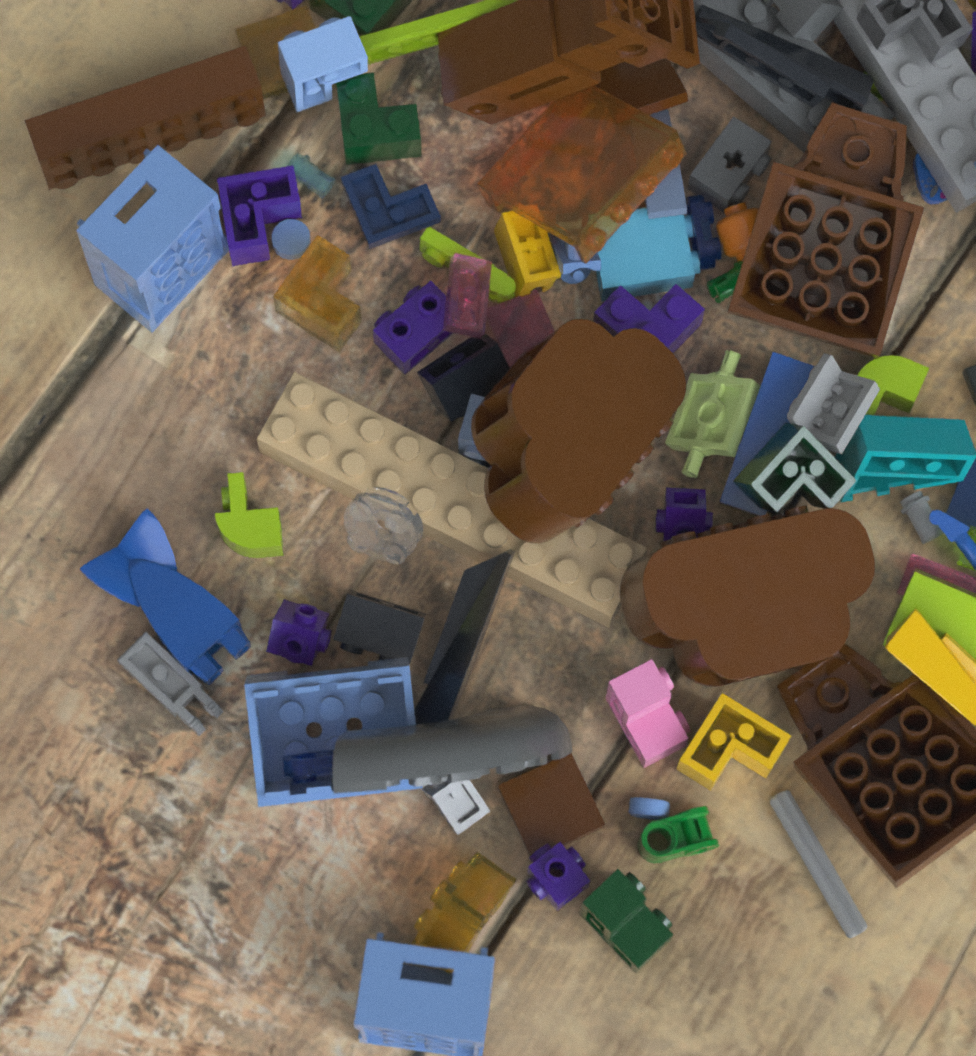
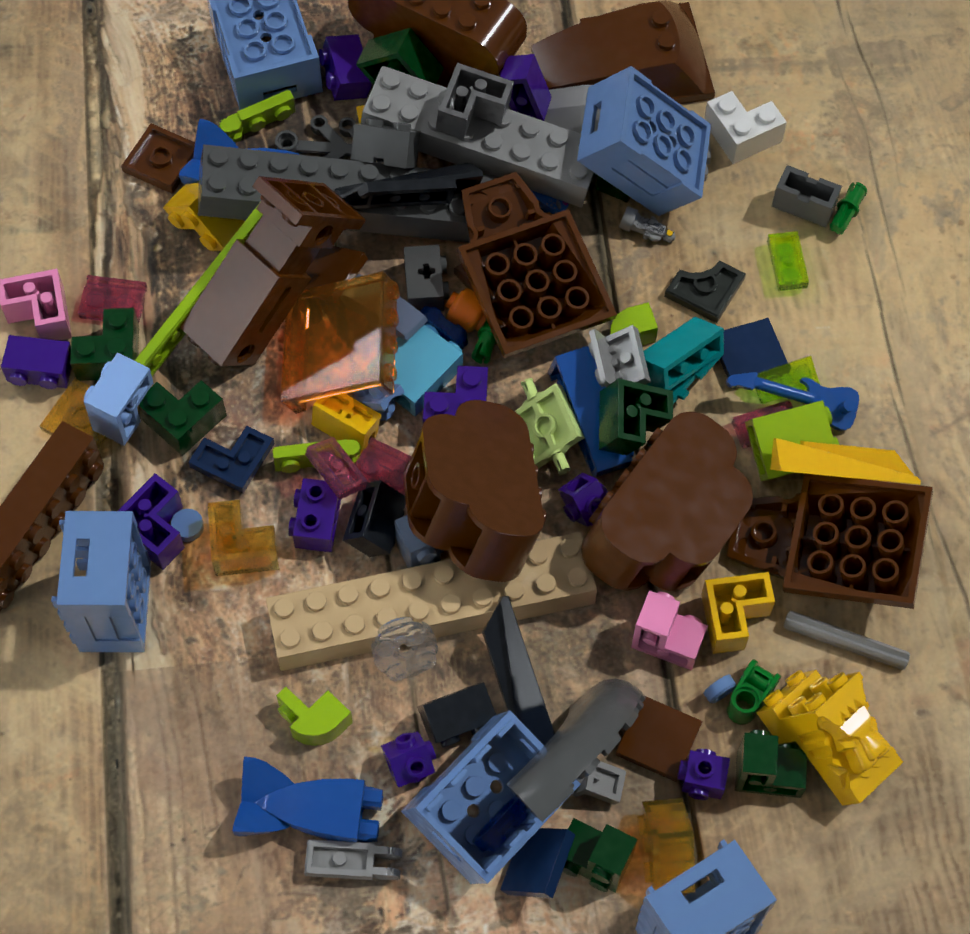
camera: 40 degrees left, 10 degrees down
clear light blue pin [287,153,336,199] -> none
light grey pin [900,491,943,544] -> none
none -> dark blue tile [500,828,575,898]
none -> dark green brick [562,818,638,893]
none -> yellow brick [756,670,903,806]

